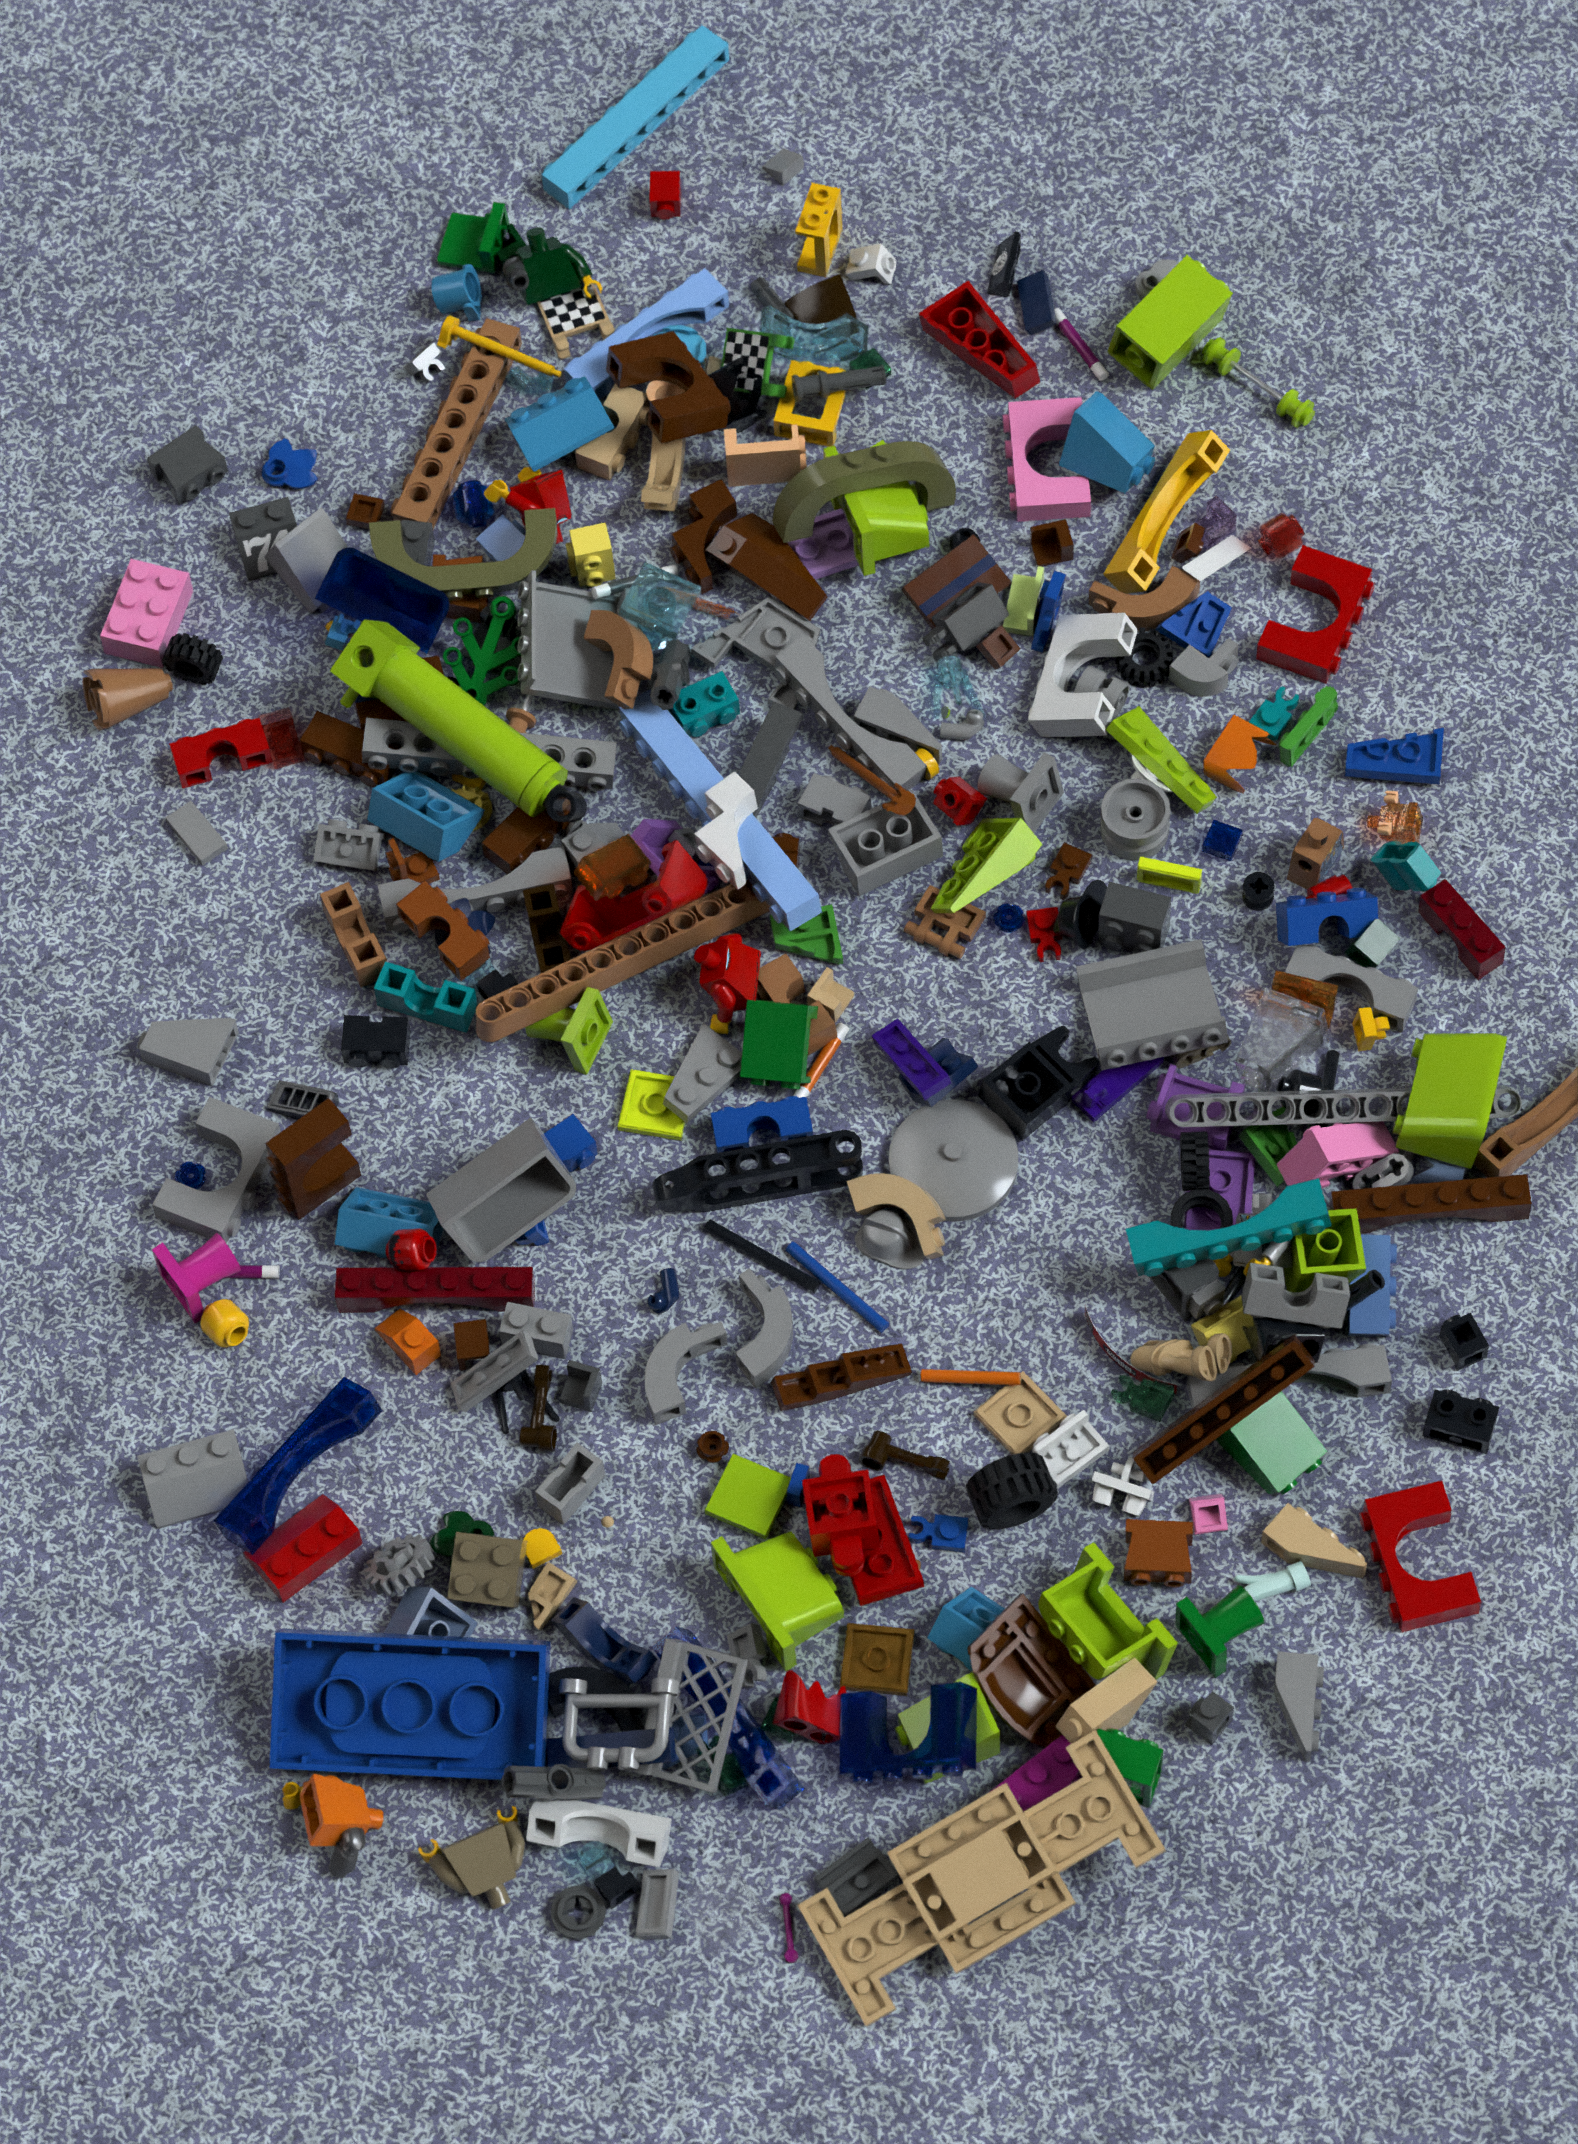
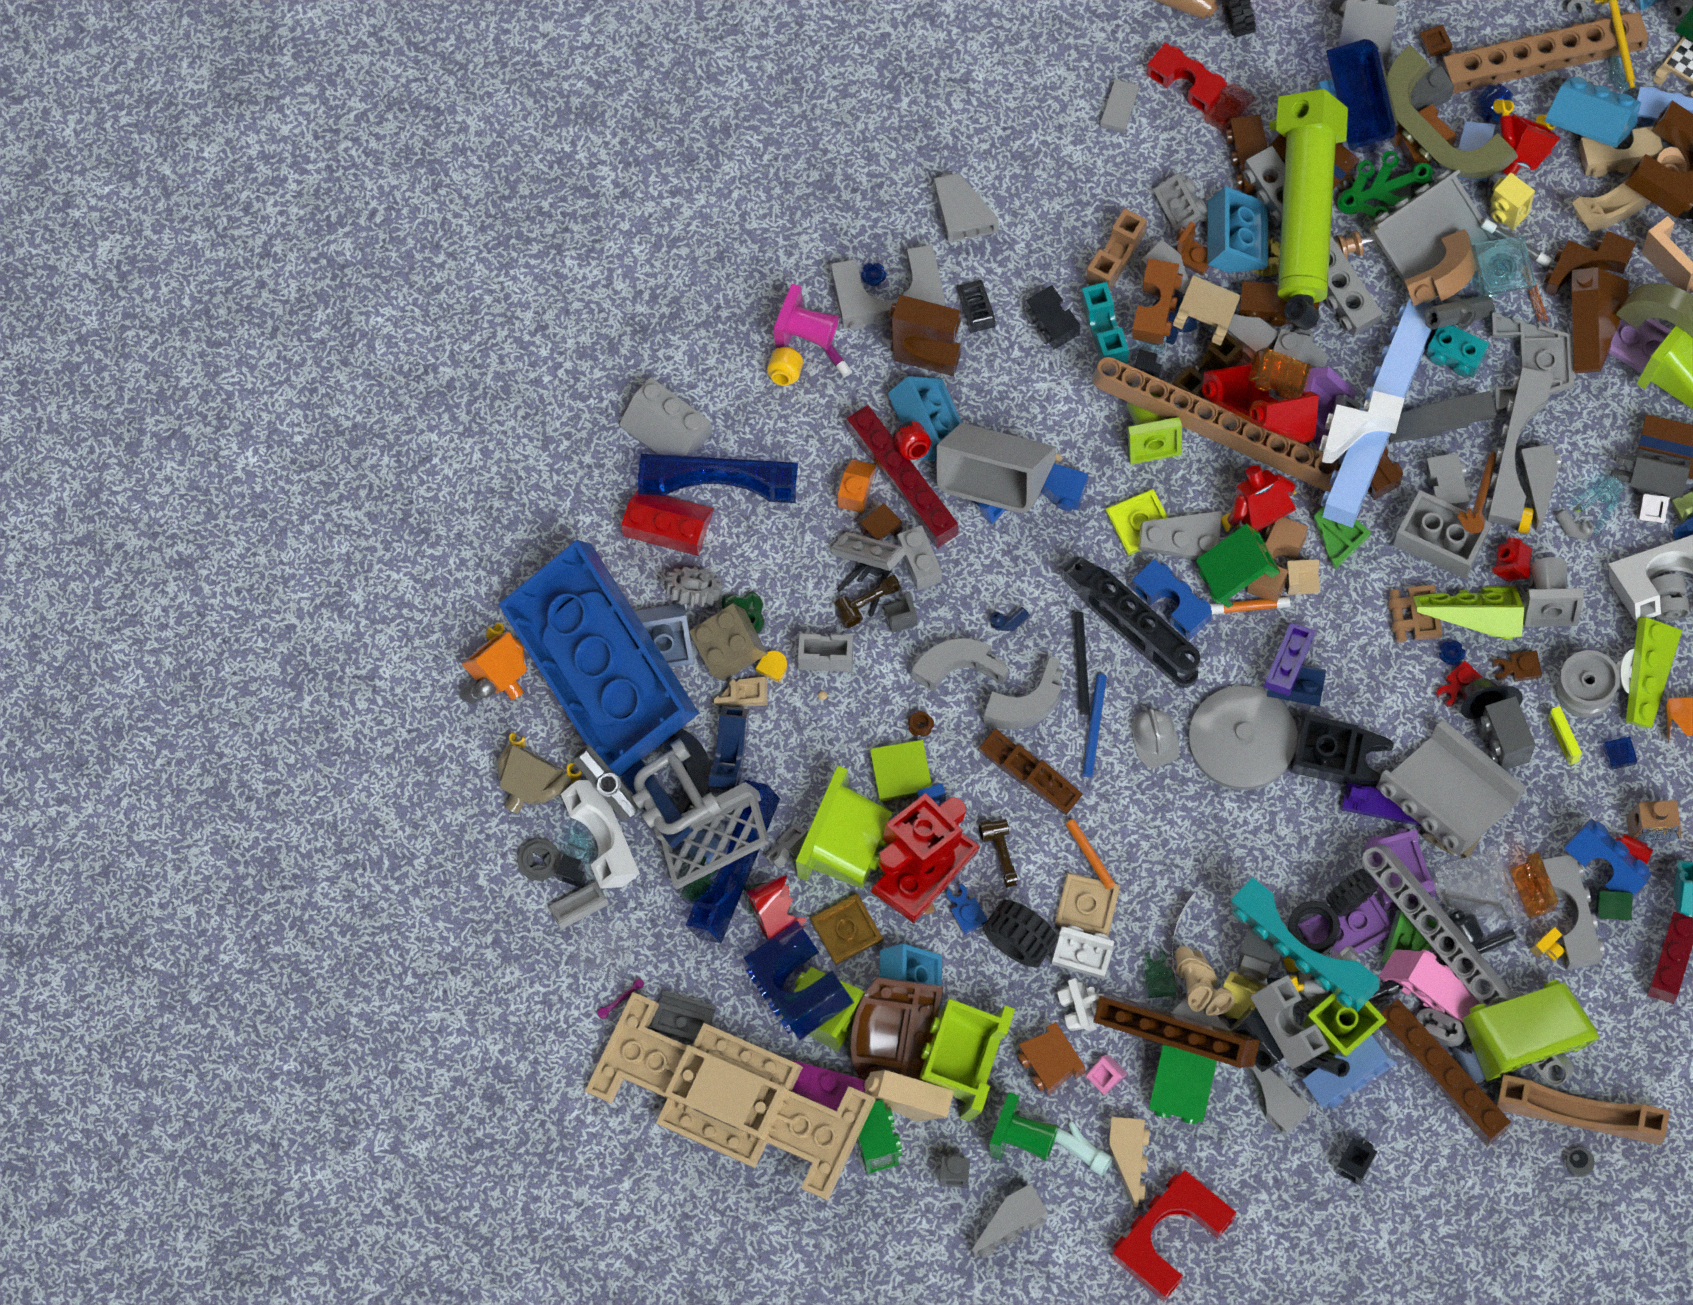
camera: 55 degrees right, 5 degrees up
tan arch [847,1173,946,1259] -> none
black wheel [1242,872,1275,911] -> none
black brick [1422,1389,1499,1454] -> none
none -> tan flag [1173,275,1241,345]

